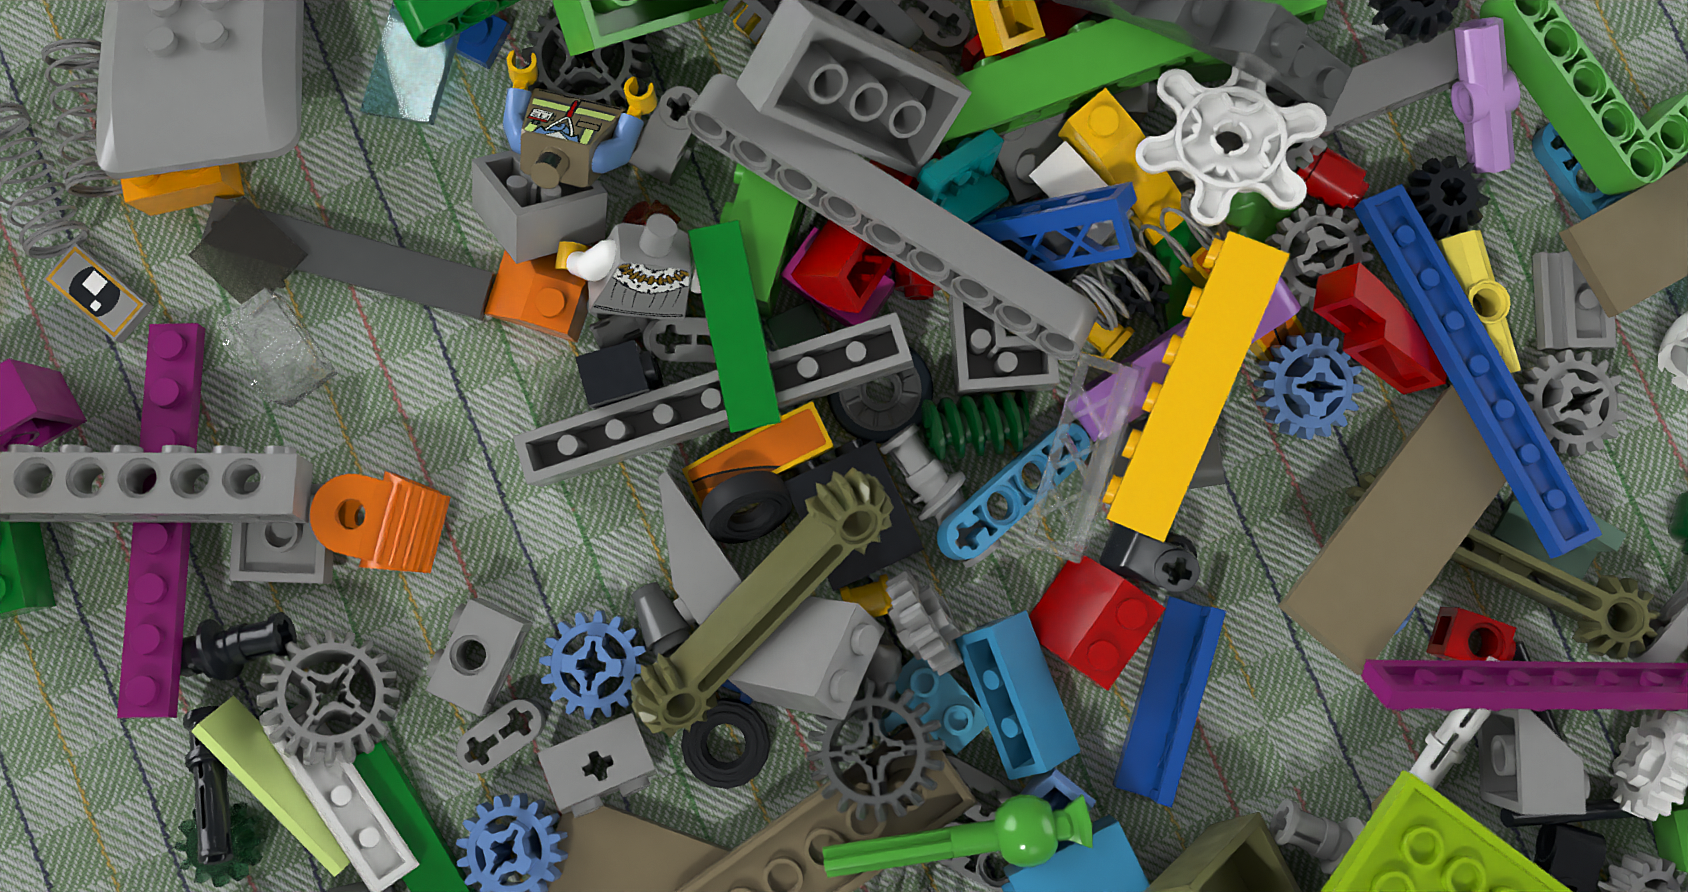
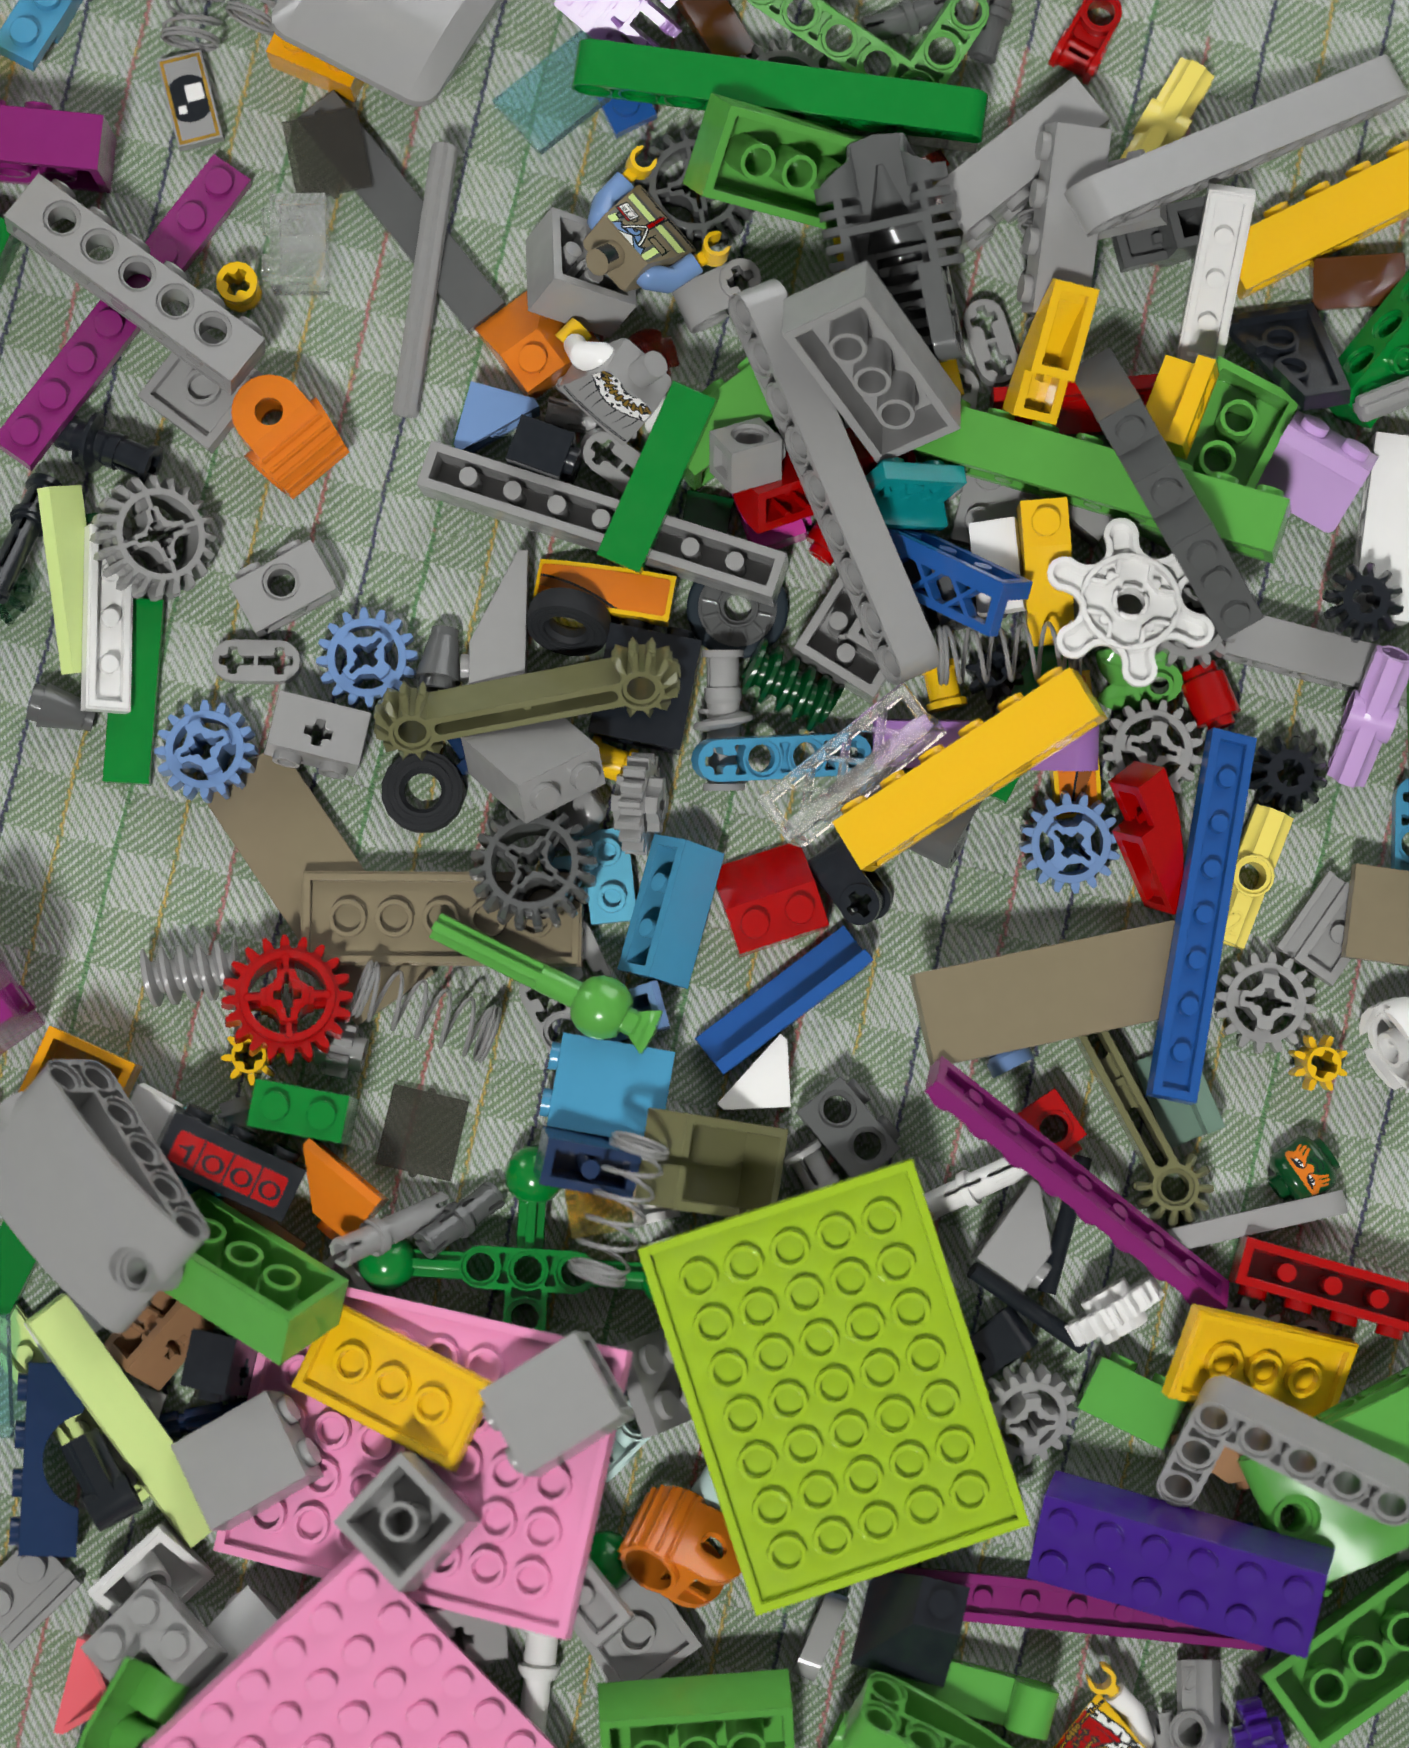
camera: 35 degrees right, 0 degrees up
none -> yellow bush [216,261,262,313]
none -> light grey axle [392,142,458,418]
none -> medium blue slope [454,381,541,453]
none -> light grey brick [709,417,786,494]
none -> white slope [717,1034,791,1111]
none -> dark grey brick [796,1076,901,1178]
none -> yellow gear [1288,1035,1348,1091]

